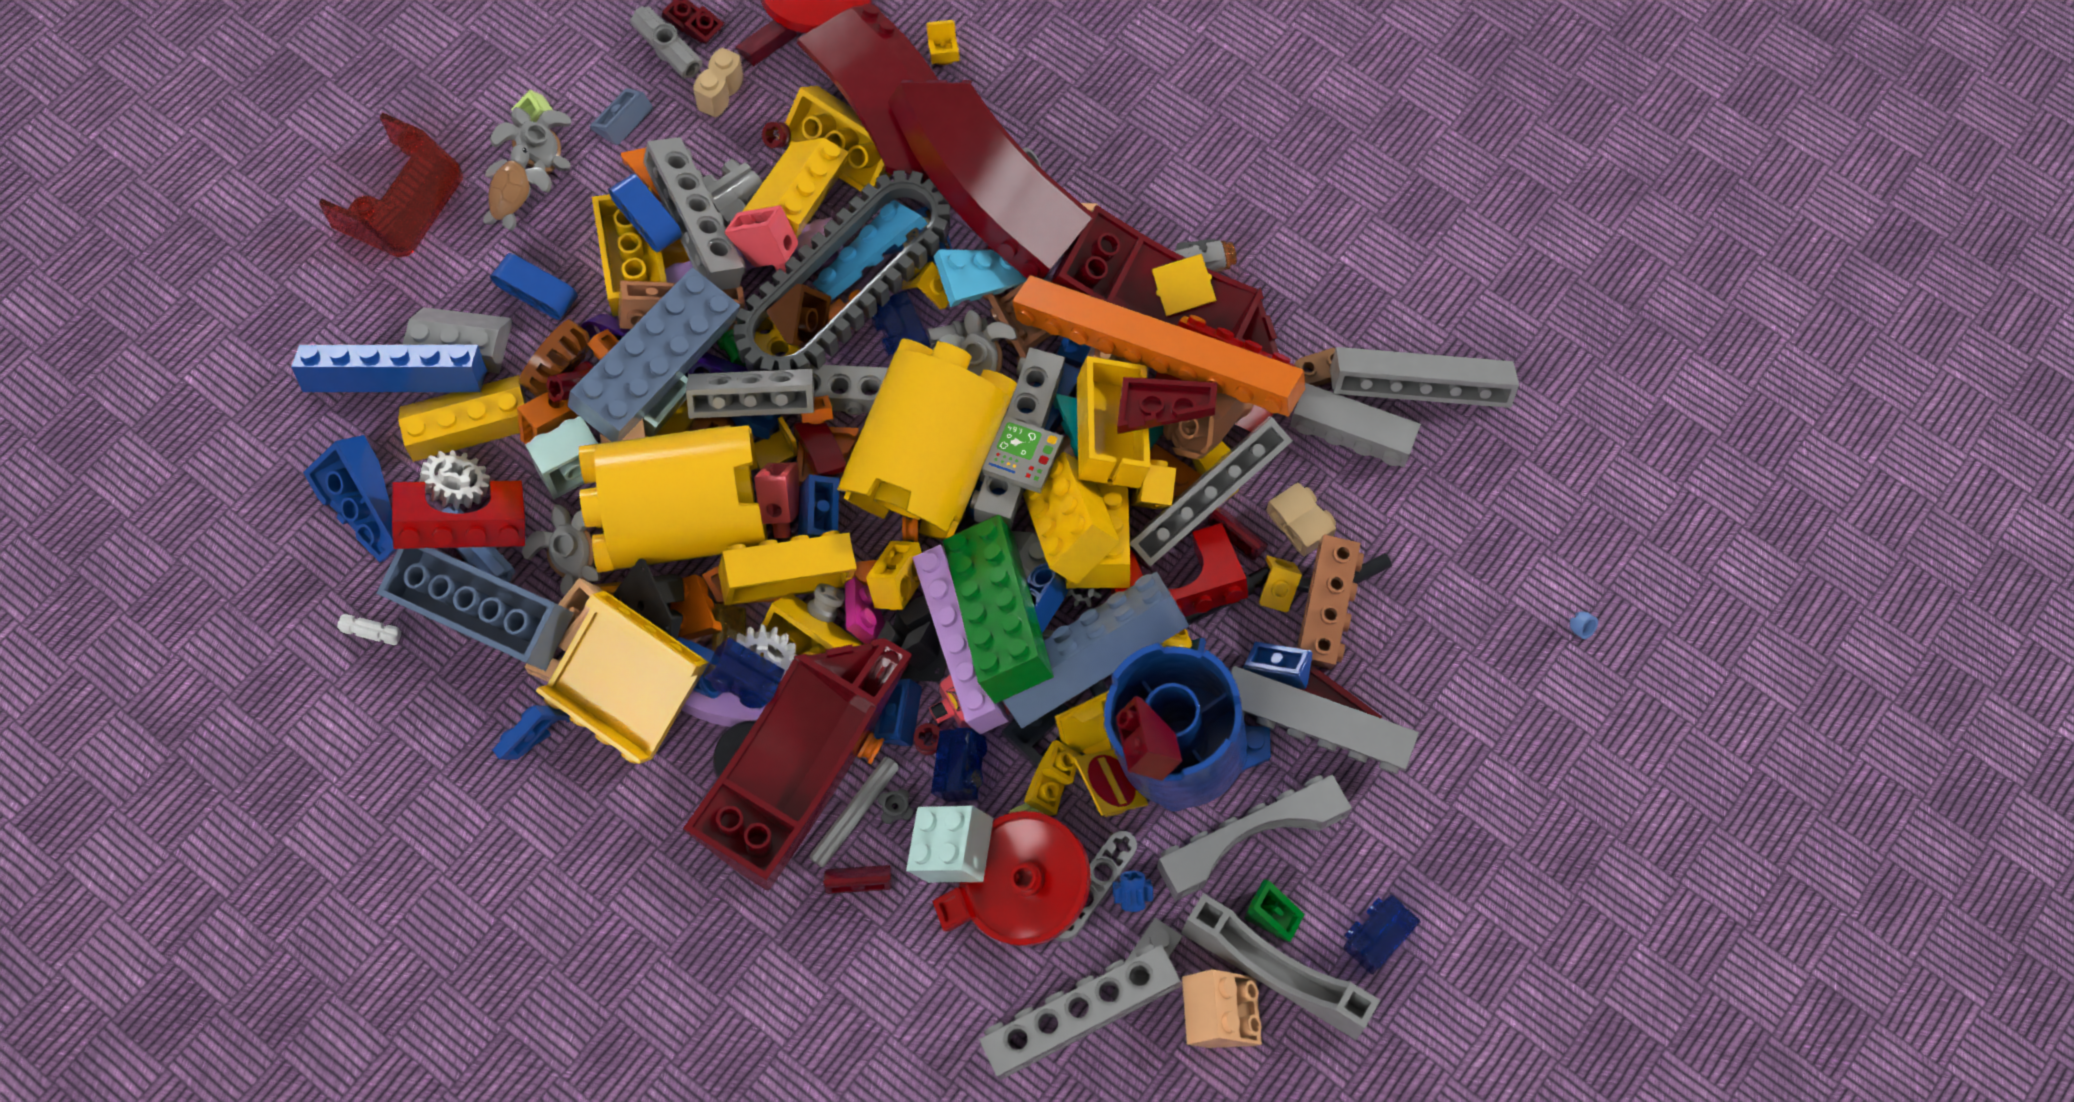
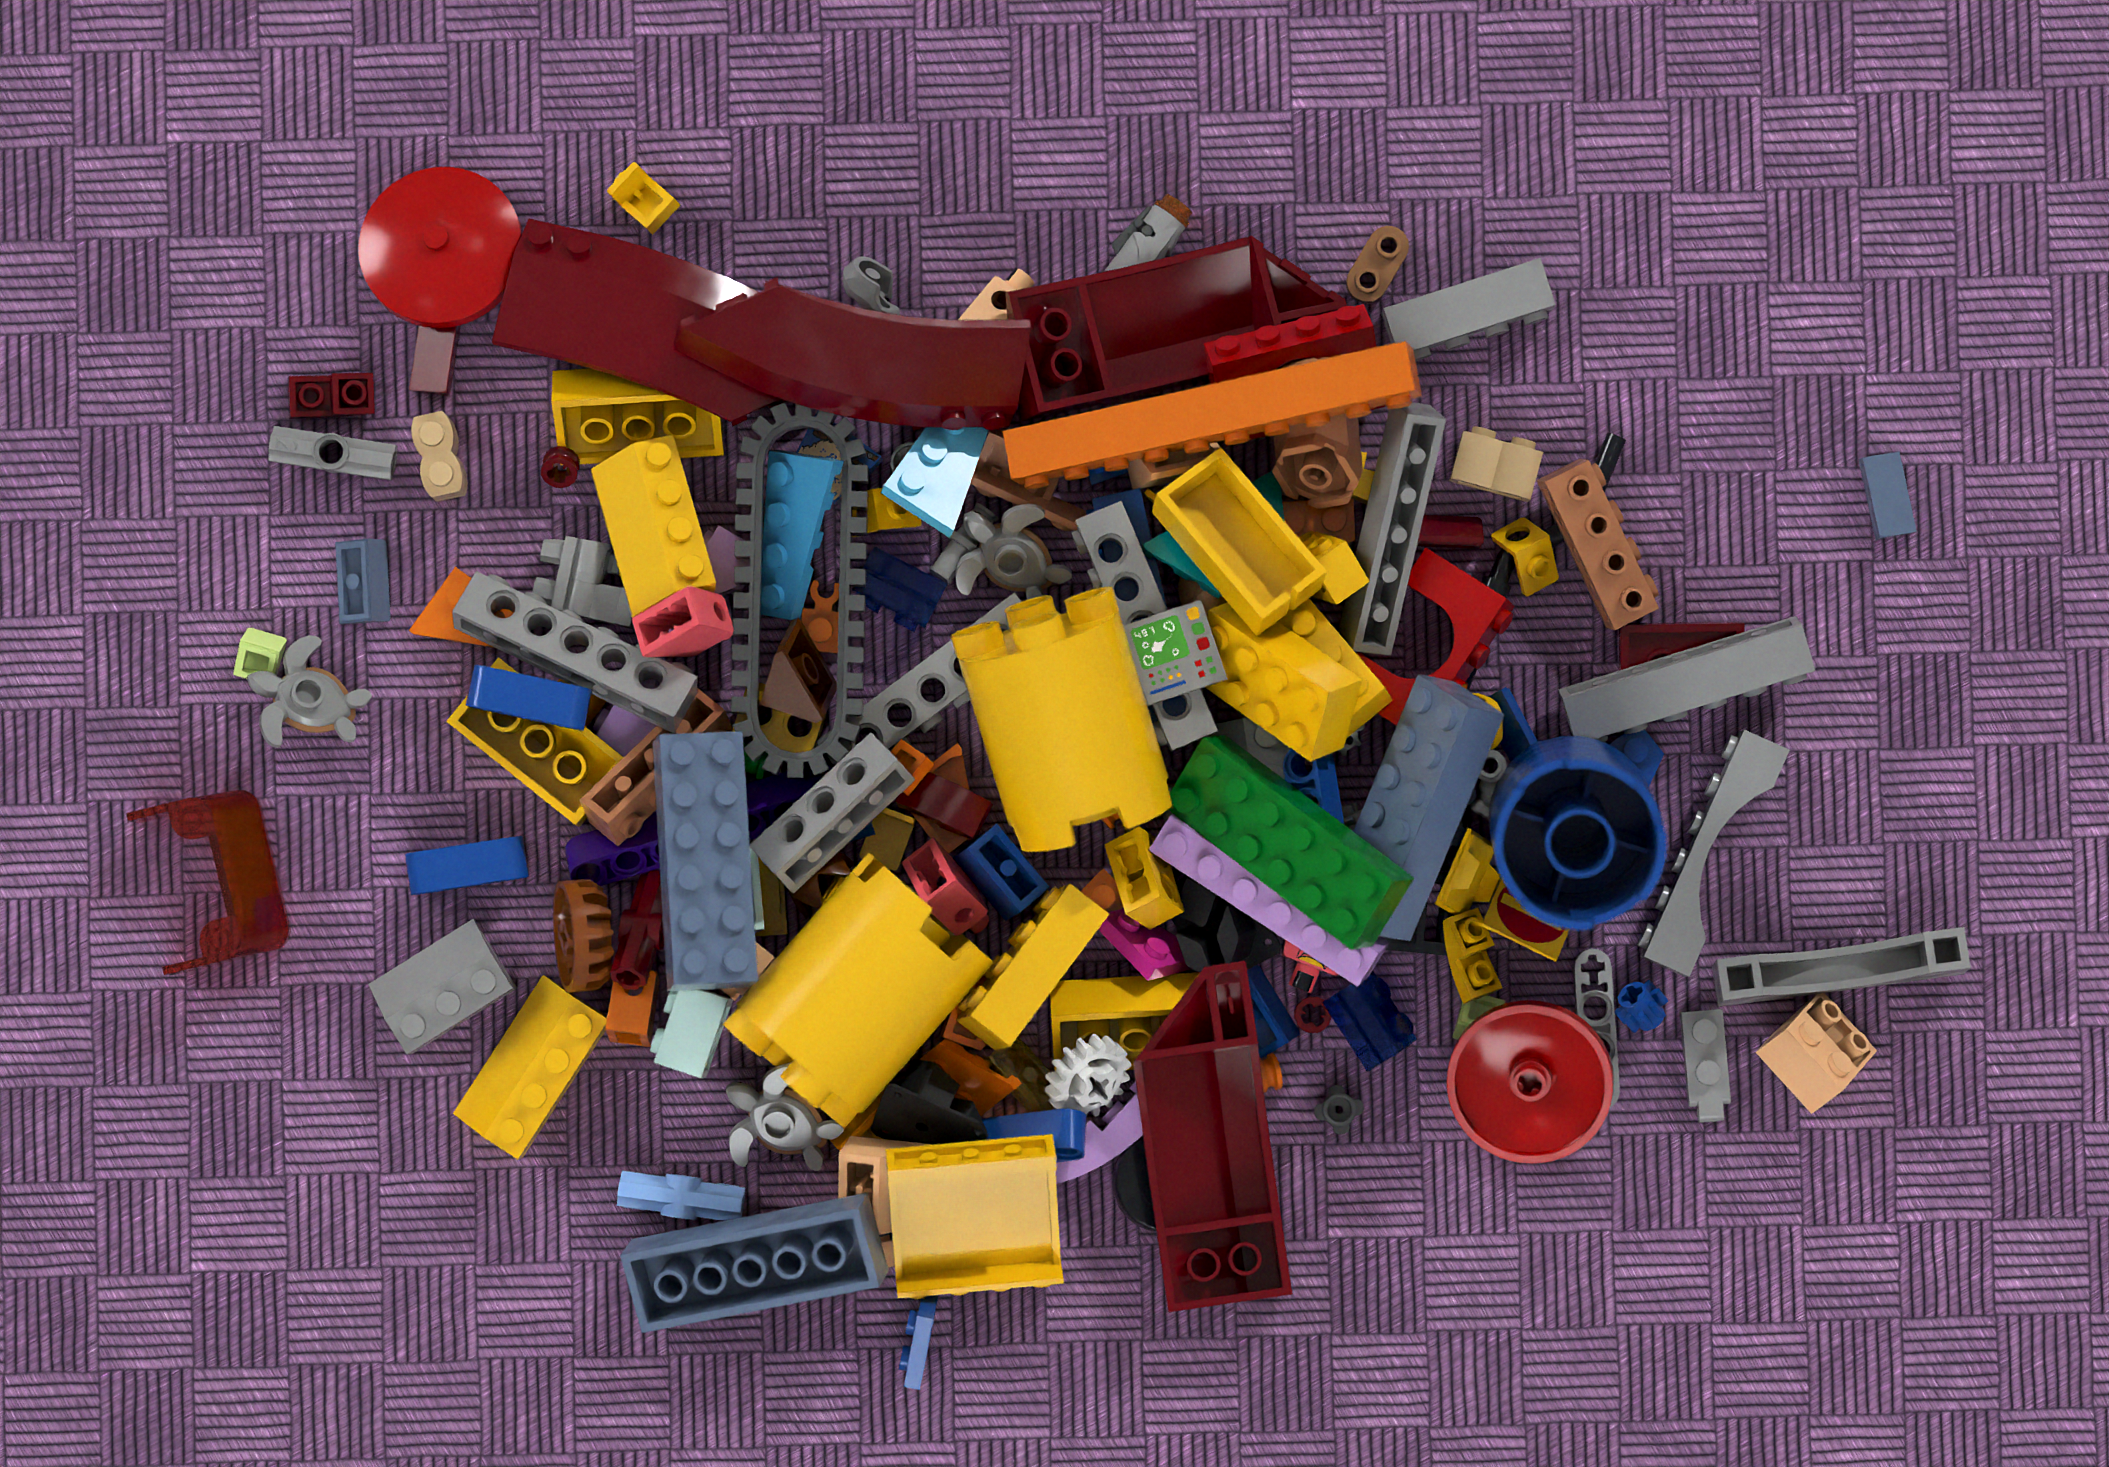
camera: 35 degrees left, 20 degrees up
blue brick [291,345,487,392] -> none
blue wedge [303,435,398,563] -> none
white axle [337,614,401,645] -> none
red arch [392,481,525,549] -> none
white gear [419,450,490,509] -> none
animal [483,143,552,231] -> none
orange plate [587,329,619,360] -> none
clear blue brick [704,638,785,710] -> none
light grey wheel [807,584,845,622] -> none
light grey axle [810,757,899,868] -> none
dark red slope [823,865,892,894] -> none
light aqua brick [906,806,994,882] -> none
red tile [932,887,976,932] -> none
light grey brick [979,944,1182,1081] -> none
dark red slope [1116,696,1182,781] -> none
dark red wing [1117,377,1218,434] -> none
yellow piece [1152,253,1216,317] -> none
blue slope [1243,641,1313,689] -> none
green slope [1244,879,1305,942] -> none
light grey brick [1330,347,1519,408] -> none
clear blue brick [1343,894,1421,975] -> none
medium blue hinge [1570,611,1598,639] -> none
none -> sand blue slope [1858,452,1917,540]

